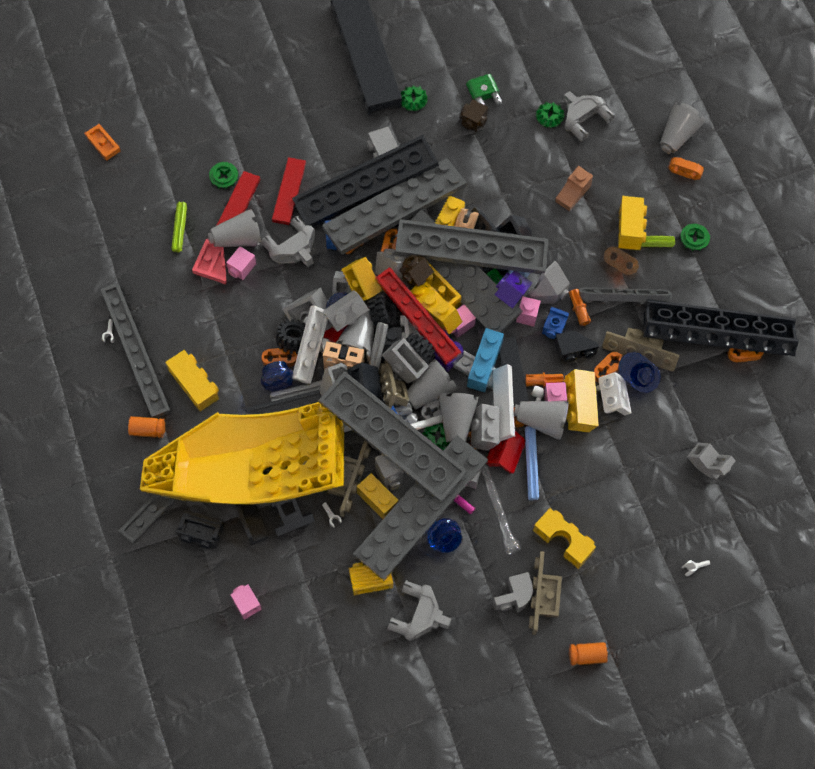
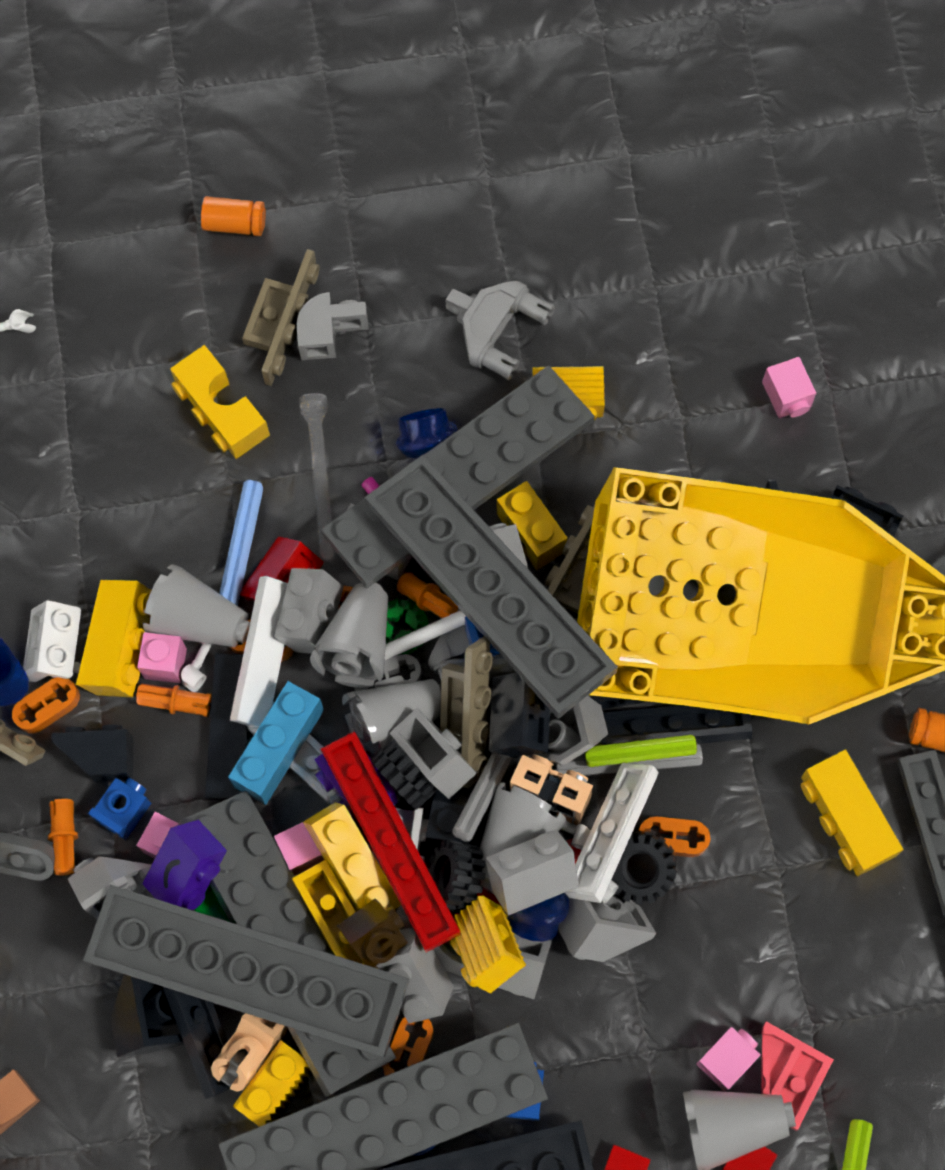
camera: 165 degrees left, 5 degrees up
light grey connector [261,216,315,267] -> none
clear blue piece [261,361,294,392] -> none
none -> lime axle [585,735,697,767]

